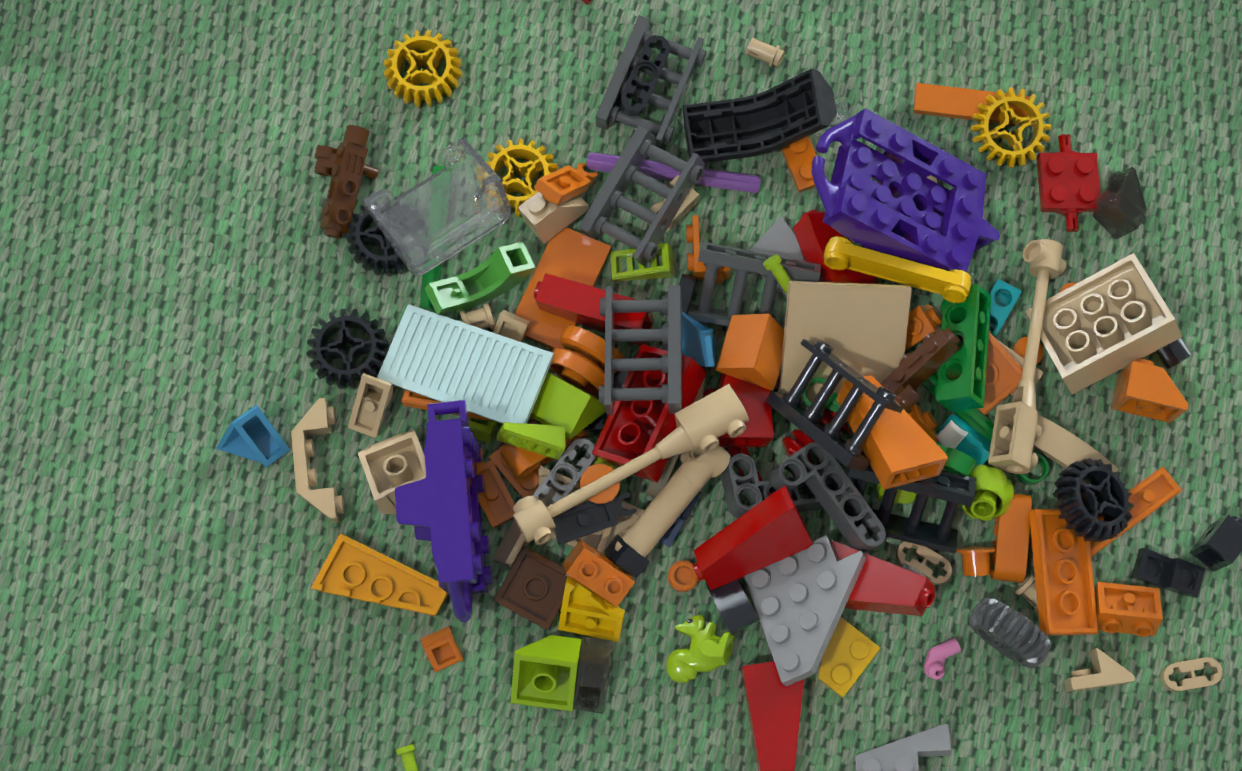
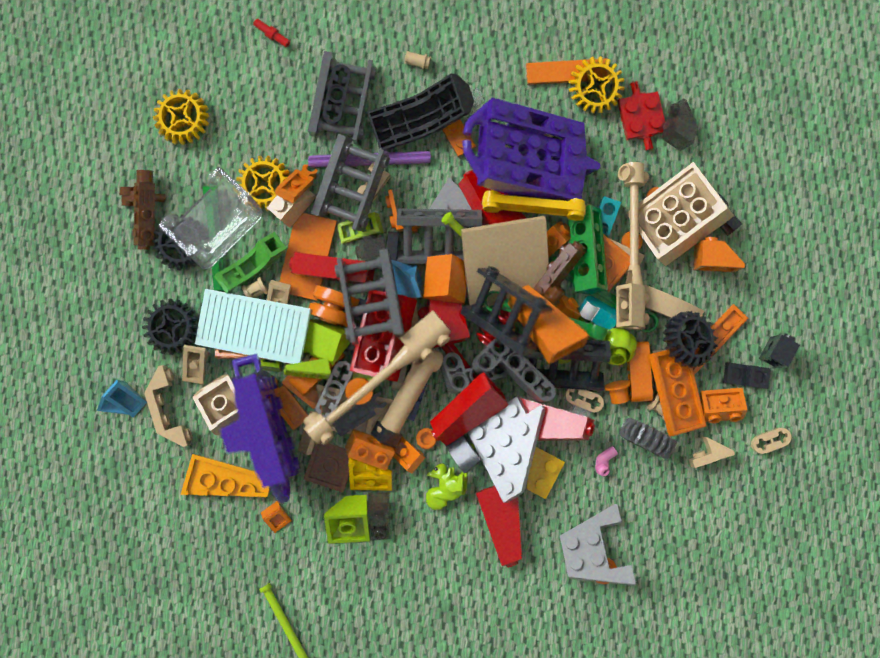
camera: 10 degrees left, 10 degrees up
none -> clear smoke brick [355,235,385,261]
none -> orange slope [393,436,425,474]

